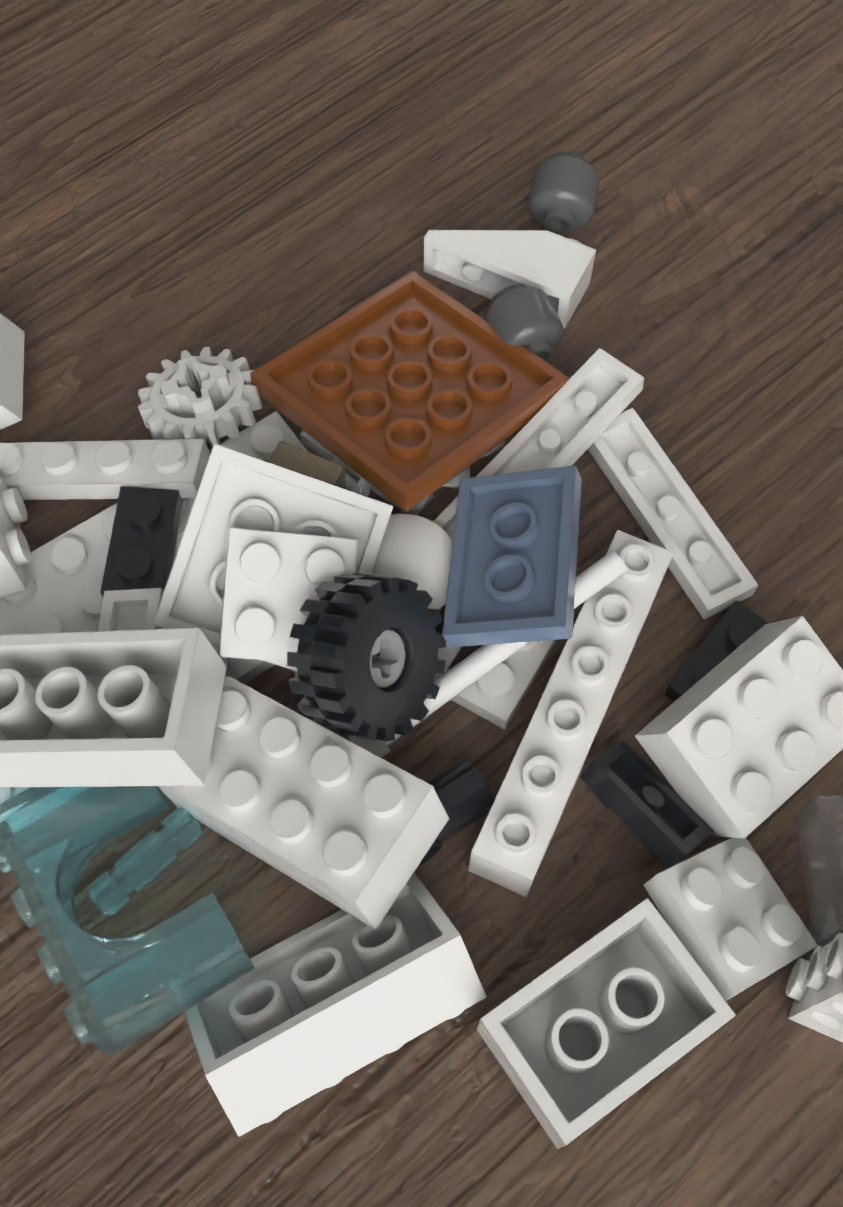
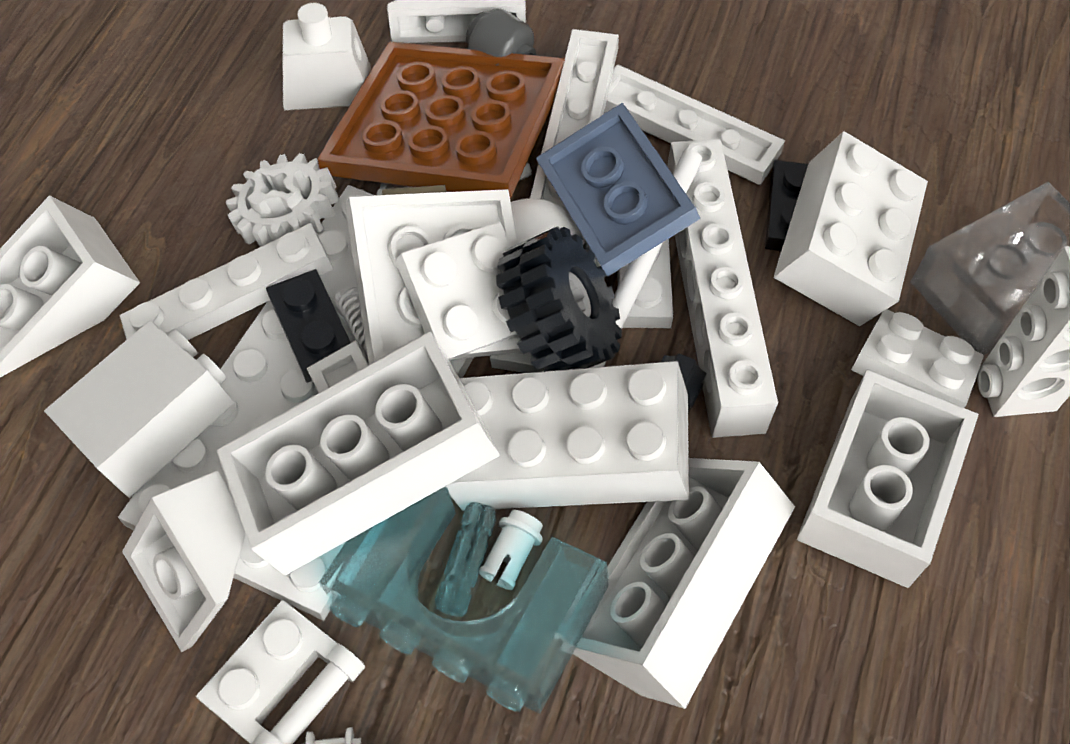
camera: 30 degrees left, 5 degrees down
black plate [580,741,714,868] -> none
none -> white torso [283,3,371,110]
none -> white pin [479,510,543,590]

